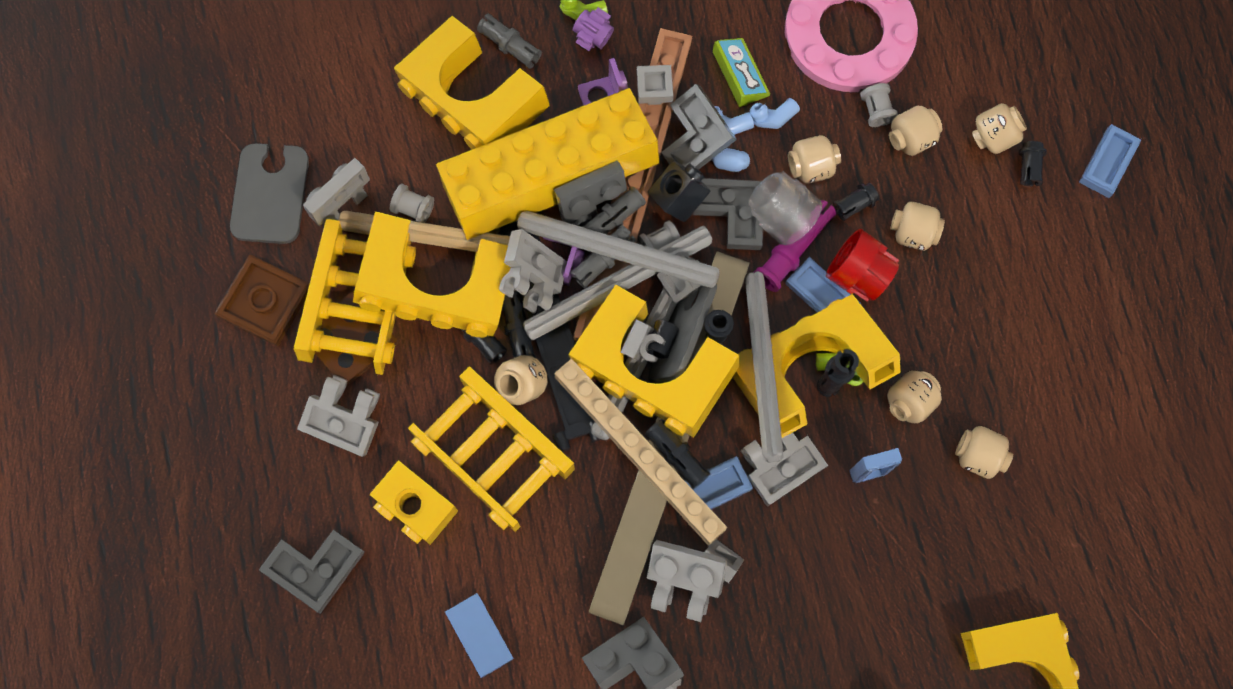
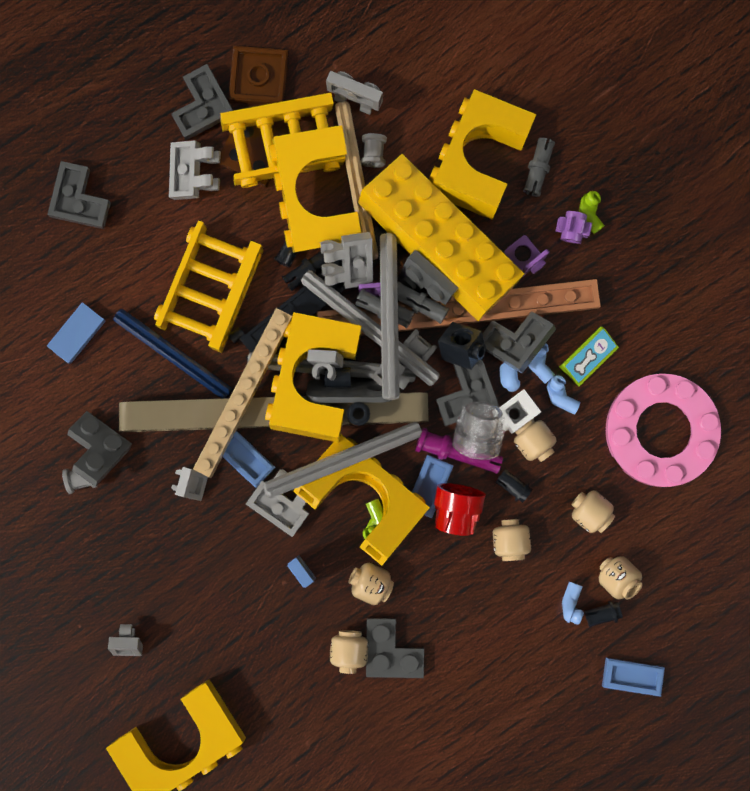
camera: 70 degrees right, 10 degrees up
dark grey piece [230,143,309,244] -> none
yellow brick [369,460,458,545] -> none
tan head [494,355,547,405] -> none
light grey tile [637,65,673,105] -> none
black pin [645,419,711,490] -> none
light grey plate [647,540,728,622] -> none
black pin [817,349,859,397] -> none
light grey bush [860,83,898,127] -> none
none -> dark blue axle [113,309,233,399]
none -> dark grey plate [171,64,233,140]
none -> dark grey plate [366,618,424,678]
none -> white brick [494,389,541,434]
none -> light blue arm [562,581,584,625]

